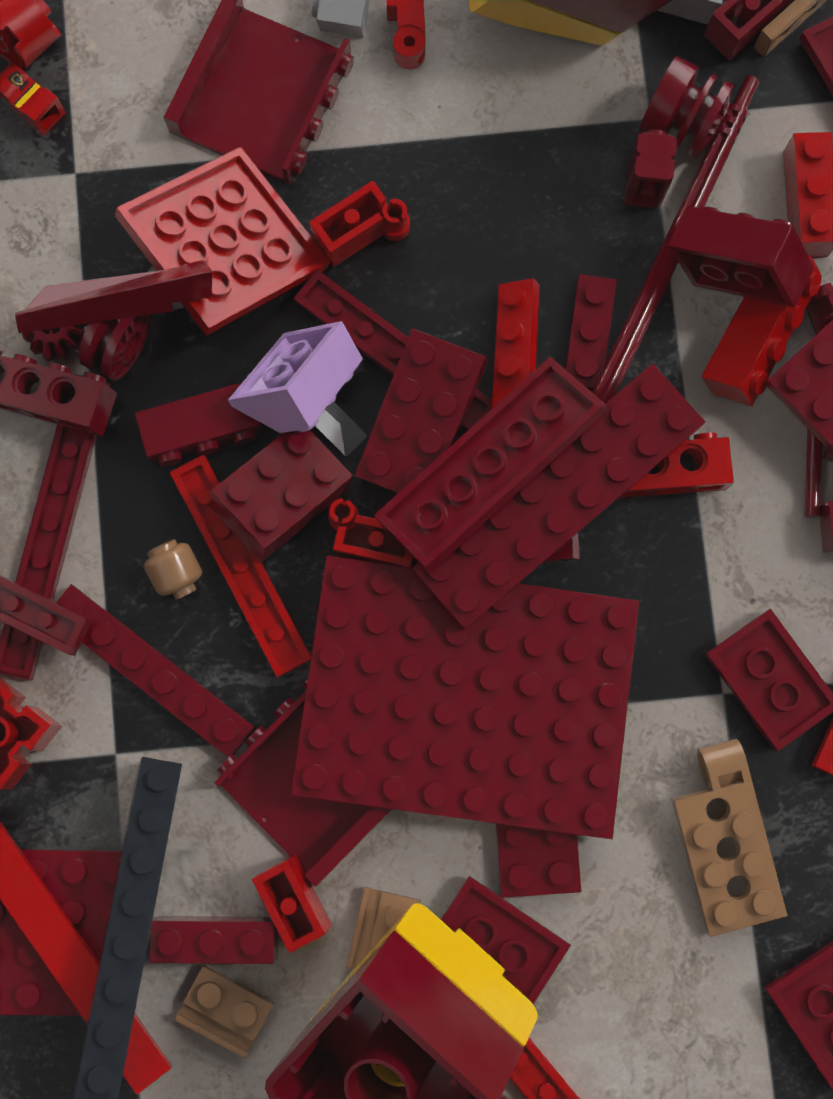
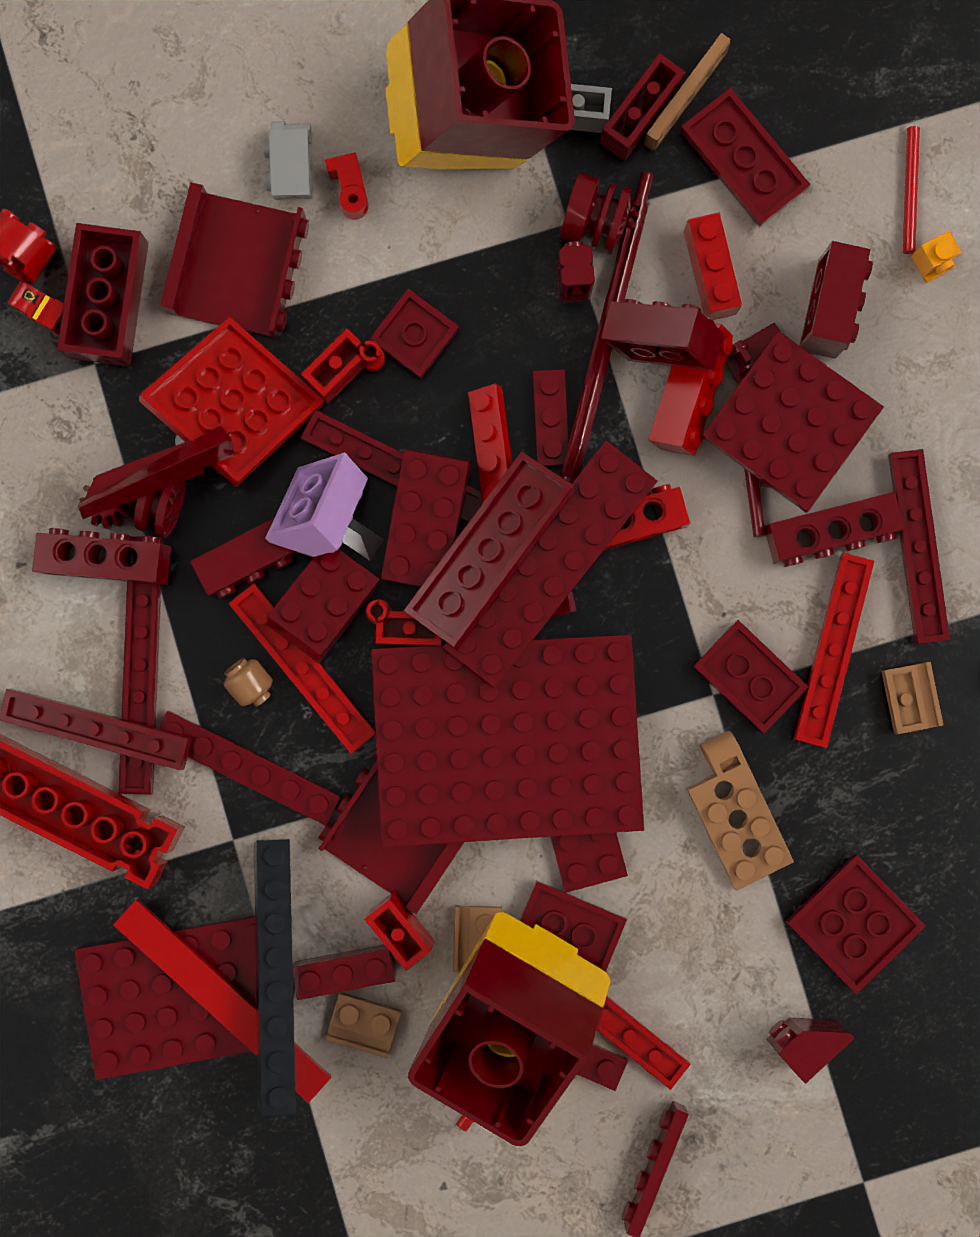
camera: 15 degrees left, 5 degrees up
none -> dark red brick [57,223,149,367]
none -> dark red plate [370,289,459,379]

